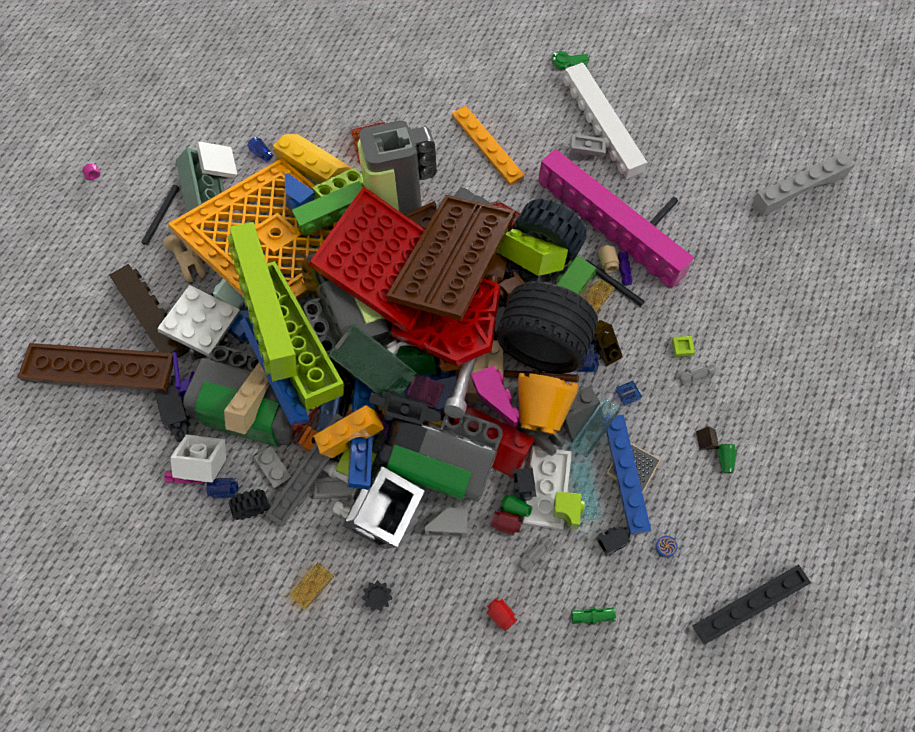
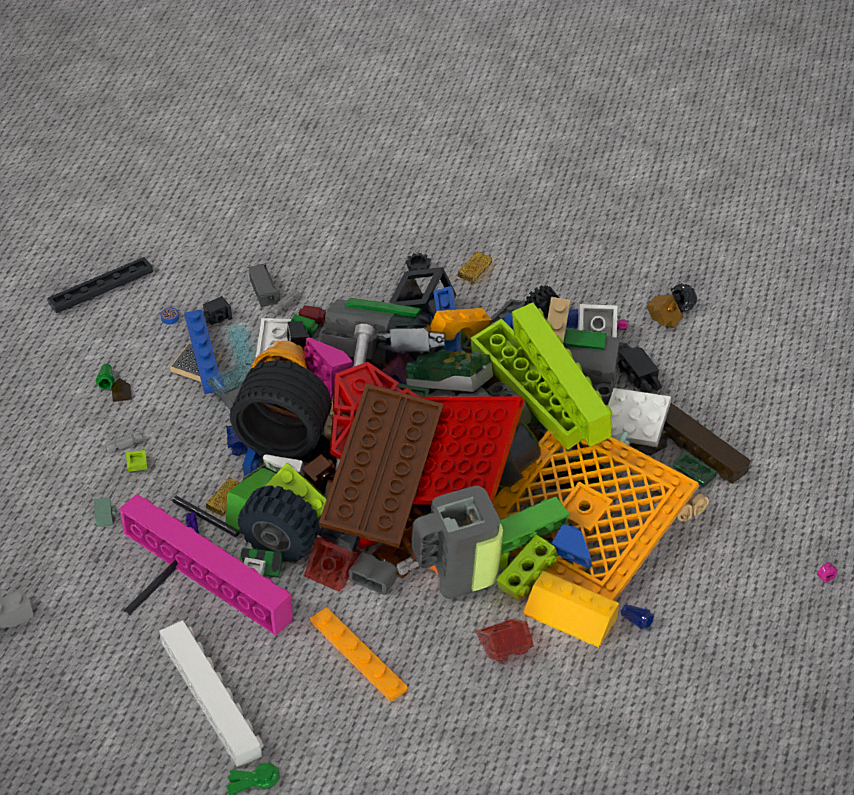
camera: 175 degrees right, 20 degrees down
reddish brown plate [17,343,174,392] -> none
black piece [141,185,180,245] -> none
dark purple plant [173,352,195,399] -> none
sand green slope [176,148,229,213] -> none
white tile [196,141,238,178] -> none
red brick [486,598,518,632] -> none
lime brick [553,492,585,529] -> none
light grey plate [569,134,606,161] -> none
green pin [571,607,616,625] -> none
dark brown slope [591,320,623,366] -> none
tan brick [598,245,620,273] -> none
clear blue tile [615,381,642,406] -> none
none -> sand green plate [94,498,117,527]
none -> dark grey window [248,263,280,307]
none -> pearl gold brick [646,295,683,328]
none -> black piece [670,283,697,312]
none -> clear green plate [673,451,717,488]

